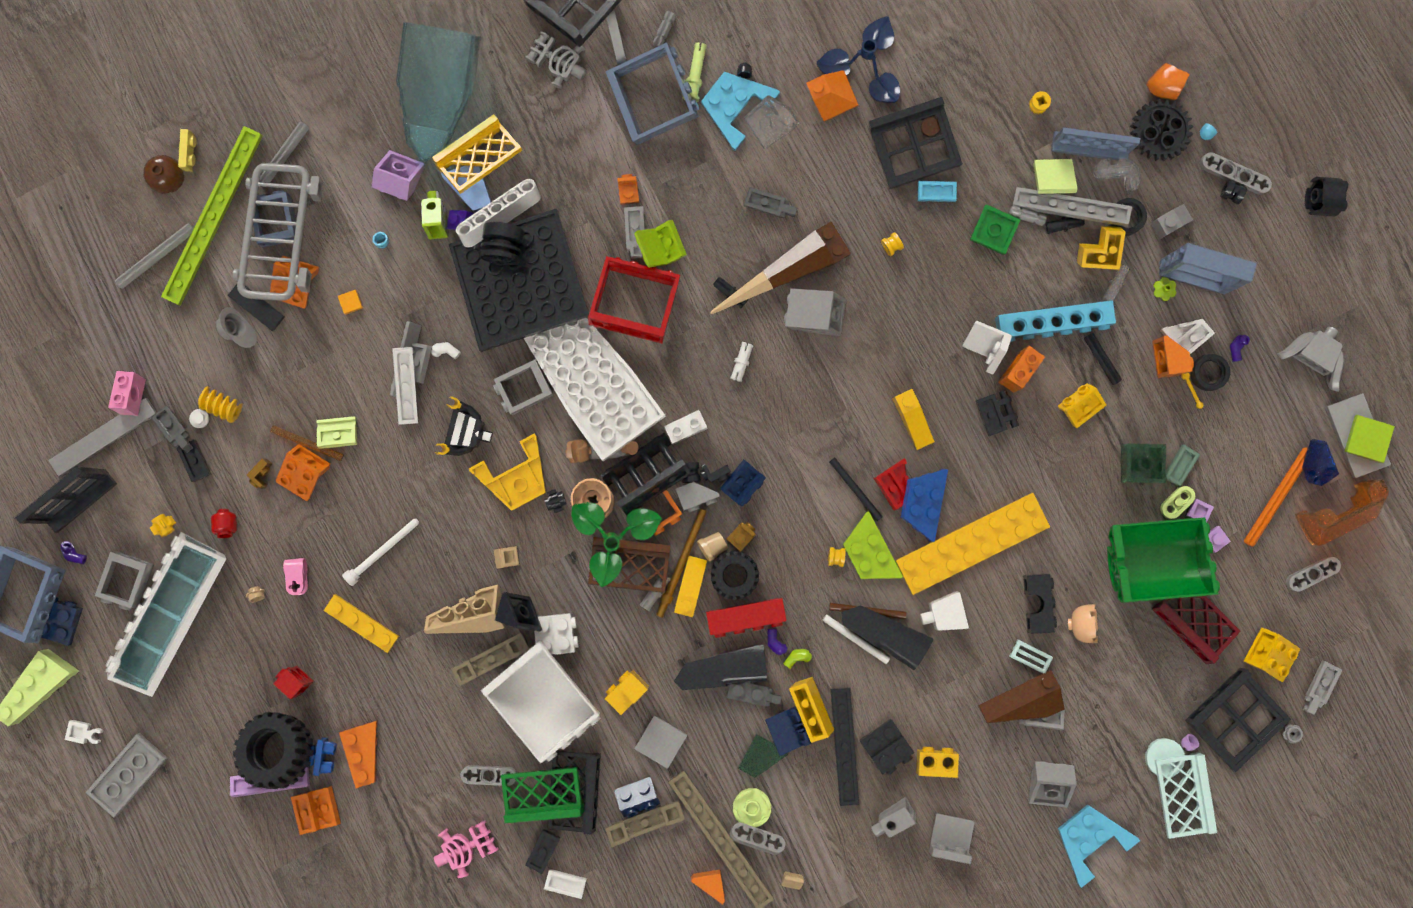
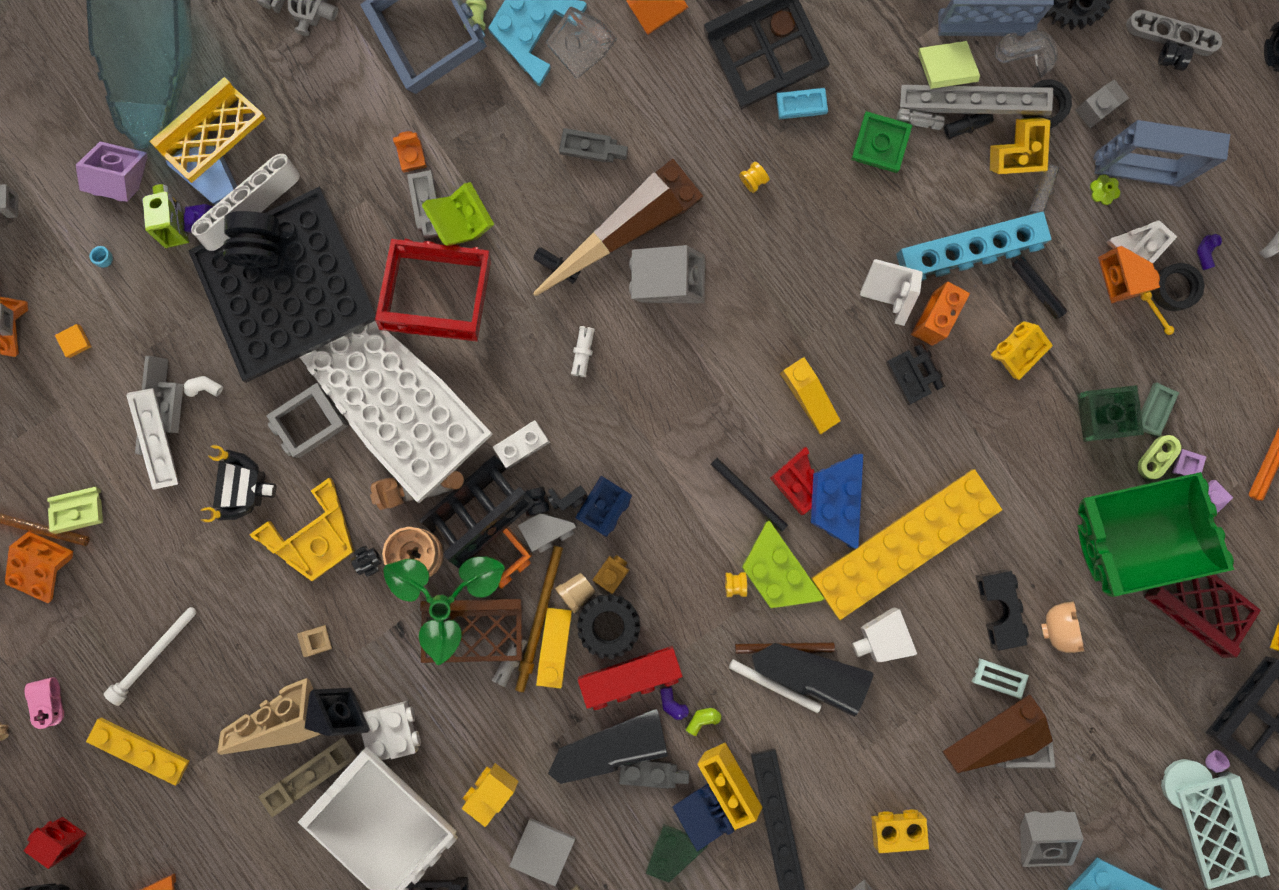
camera: 15 degrees left, 0 degrees up
black plate [859,719,914,775] -> none

